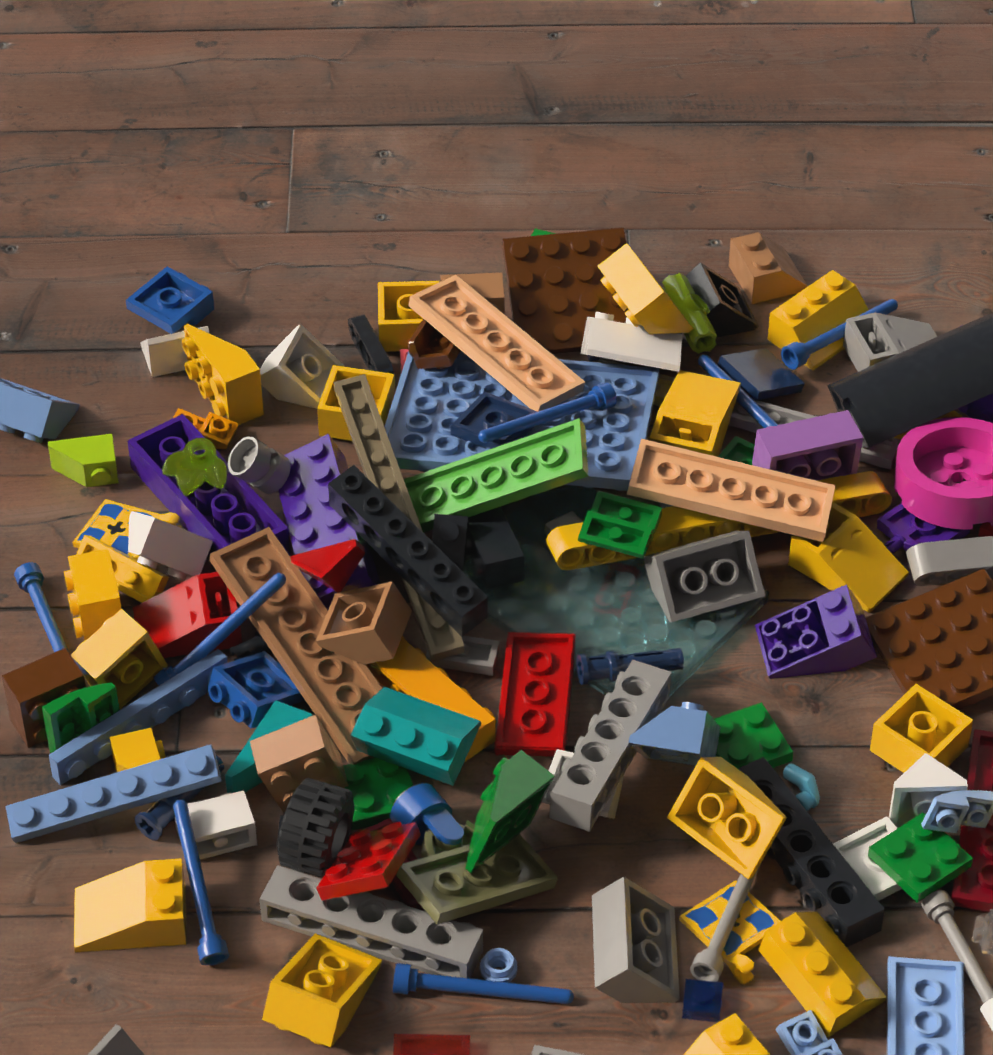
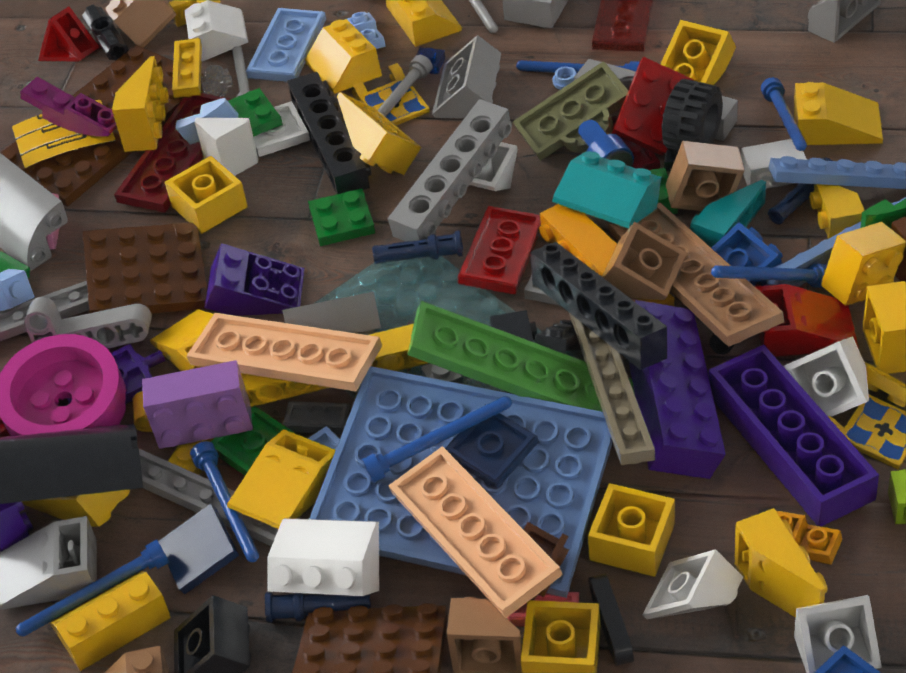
camera: 165 degrees left, 0 degrees up
clear neon green plate [162,438,227,496] -> none
light grey wheel [228,436,291,494] -> none
red slope [290,539,365,593] -> none
green slope [465,750,555,873] -> none
green slope [578,491,662,559] -> none
yellow slope [598,243,693,334] -> none
medium blue slope [628,702,721,766] -> none
lime piece [662,273,717,354] -> none
medium azure arm [783,763,820,811] -> none

